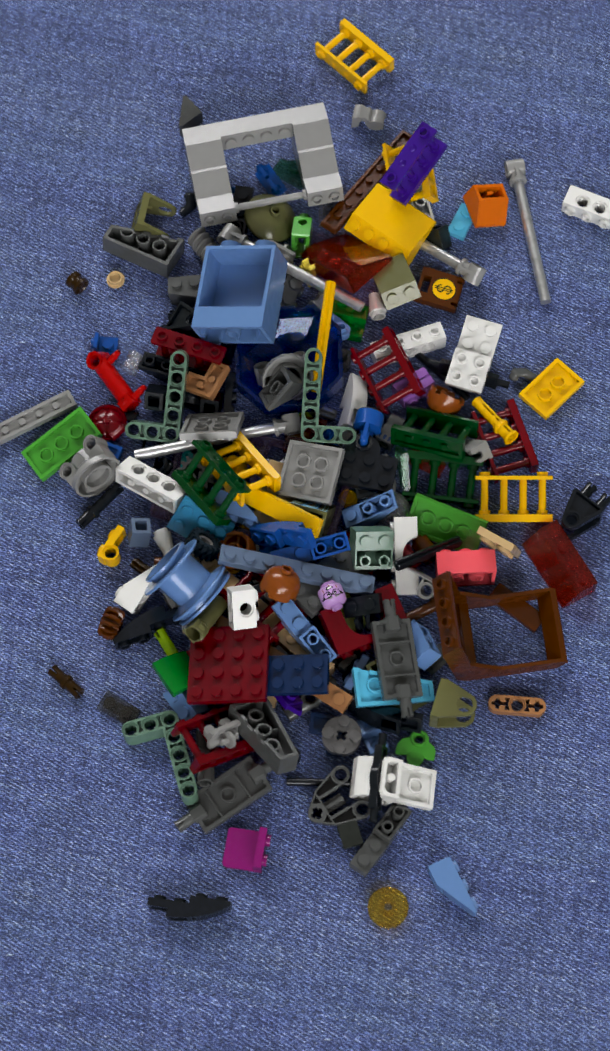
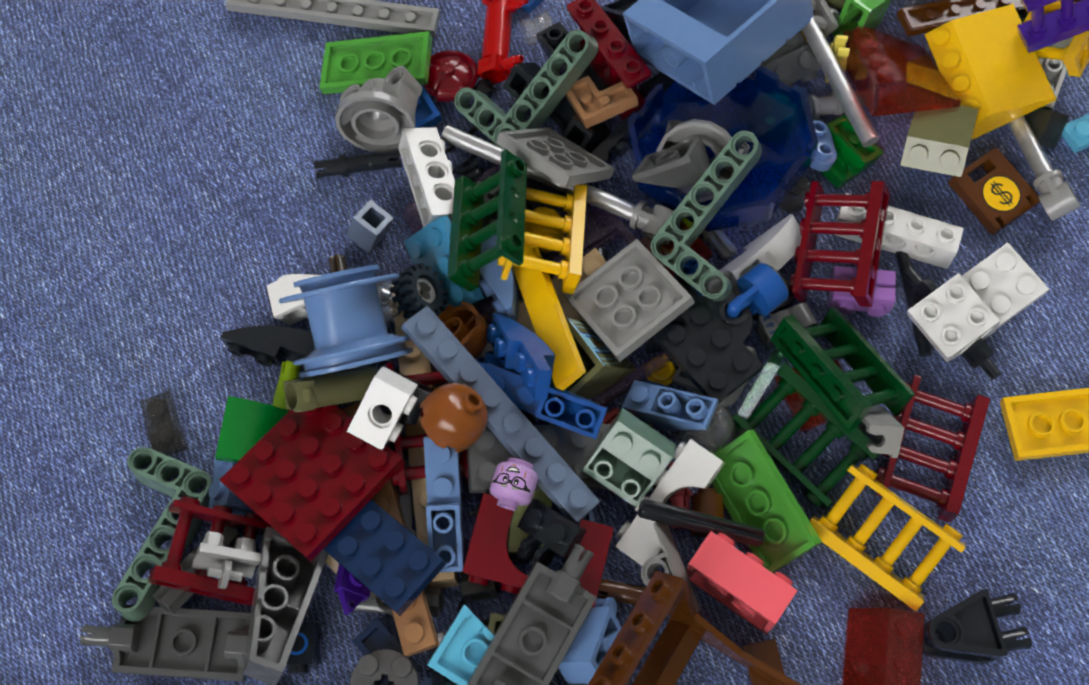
camera: 40 degrees right, 0 degrees up
dark brown pin [48,665,85,699] -> none
yellow plate [97,525,126,567] -> none
reddish brown gear [98,606,125,640] -> none
white cone [153,527,173,556] -> none
yellow axle [311,280,336,393] -> none
medium blue plate [343,654,370,693] -> none
white cone [368,292,387,321] -> none
black piece [375,569,390,583] -> none
dark orange cylinder [427,384,465,415] -> none
yellow pin [471,396,518,445] -> none
tan plate [476,526,521,559] -> none
dark grey arm [509,367,538,382] -> none

